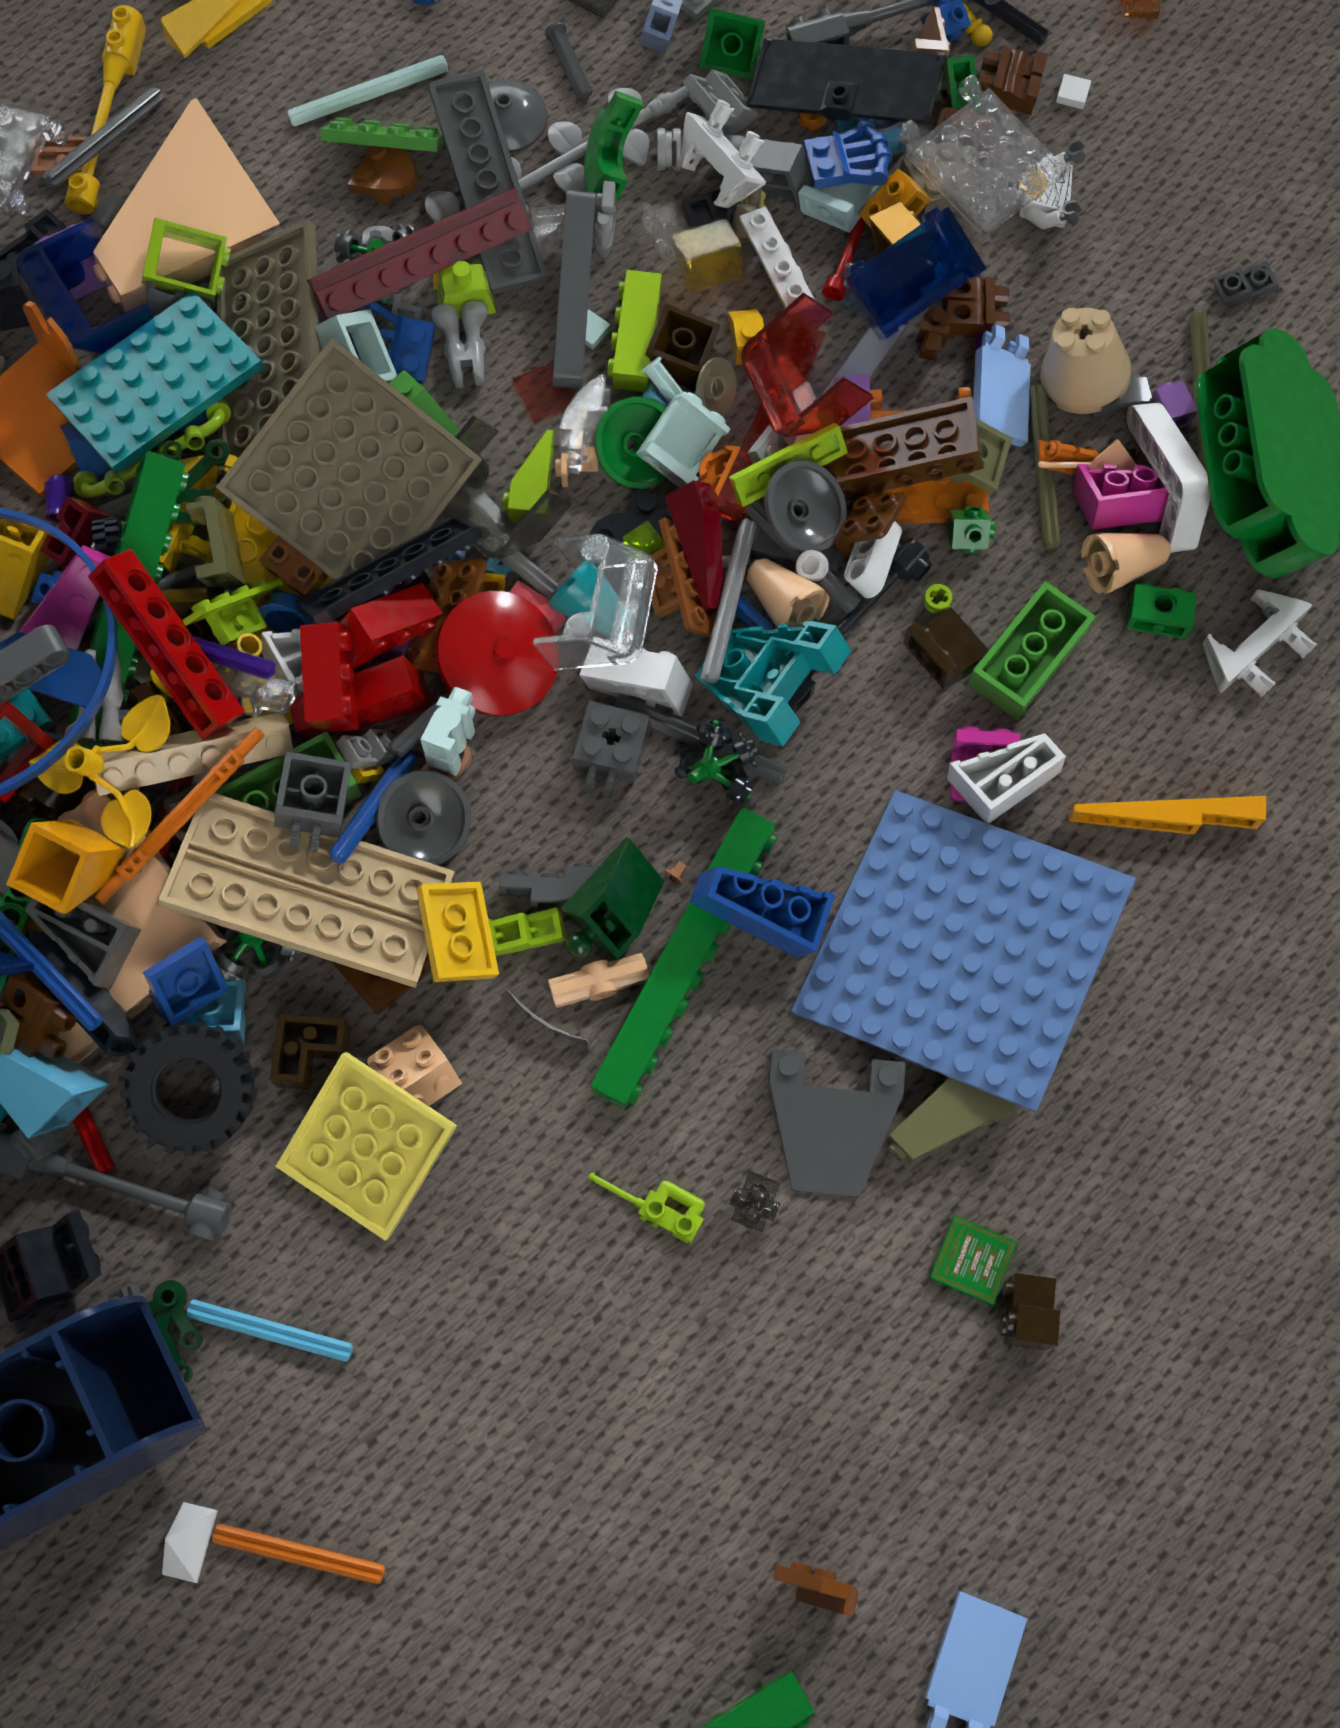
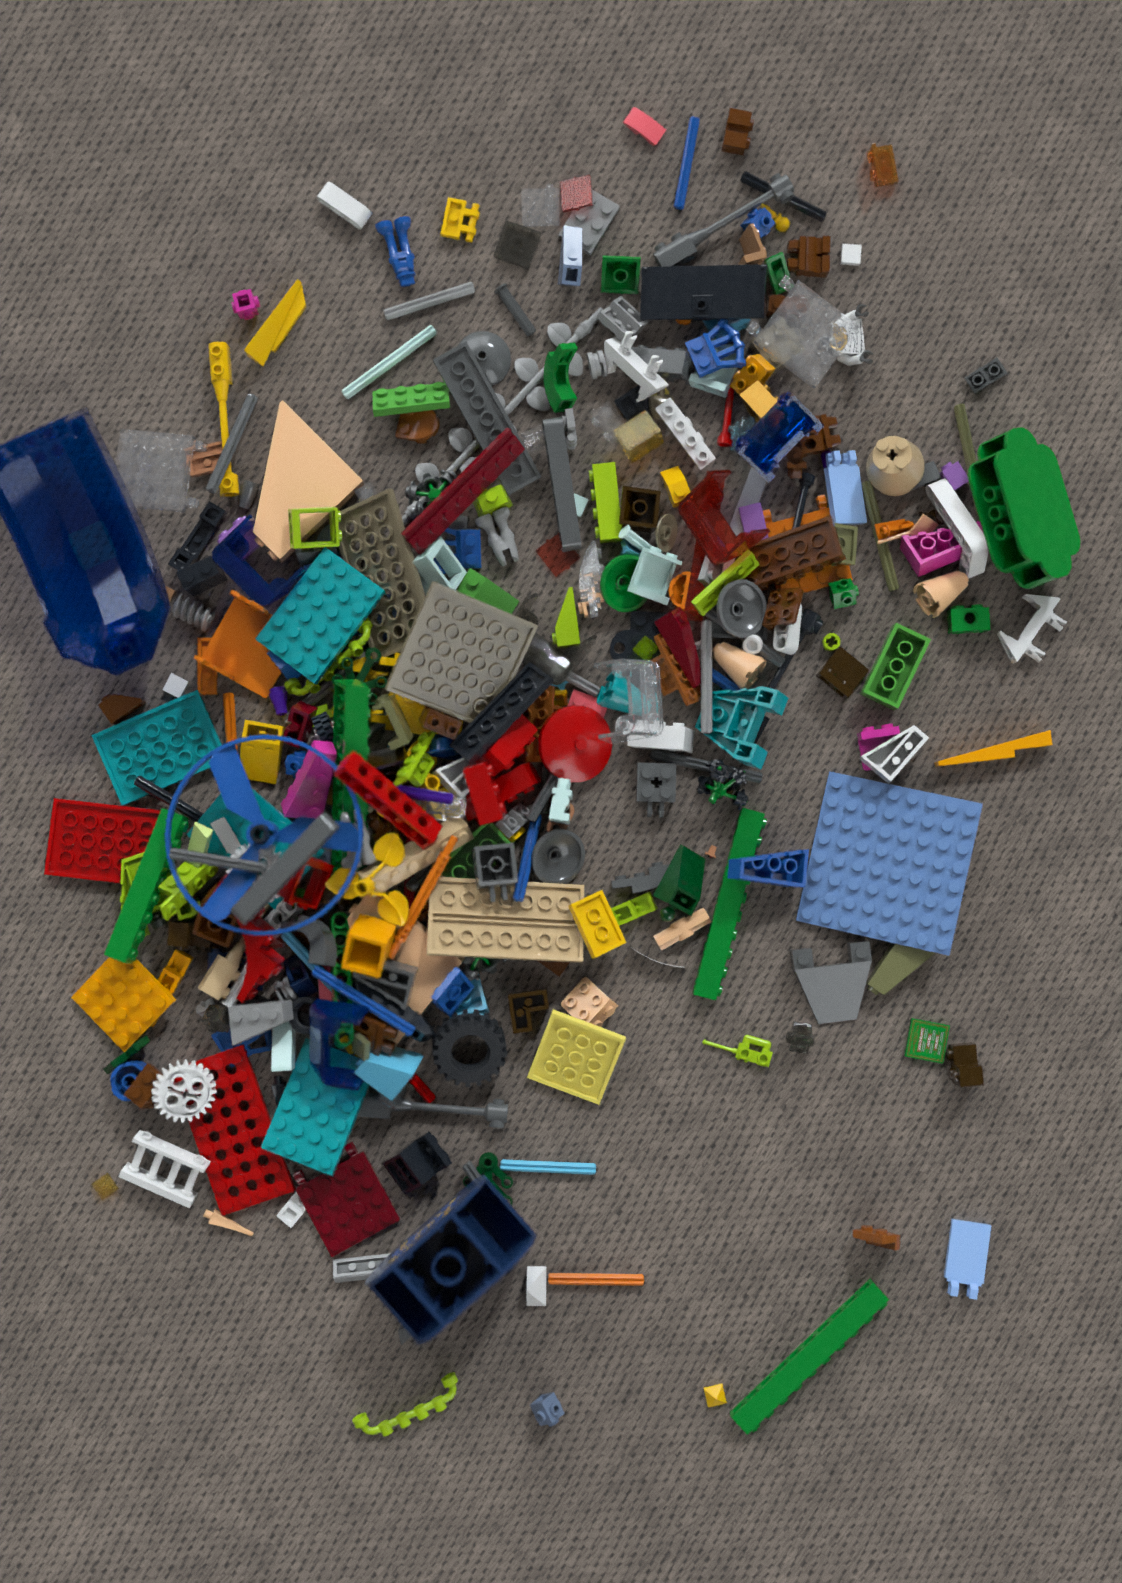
camera: 10 degrees left, 15 degrees up
none -> light grey axle [384,282,475,320]
none -> black piece [792,473,815,529]

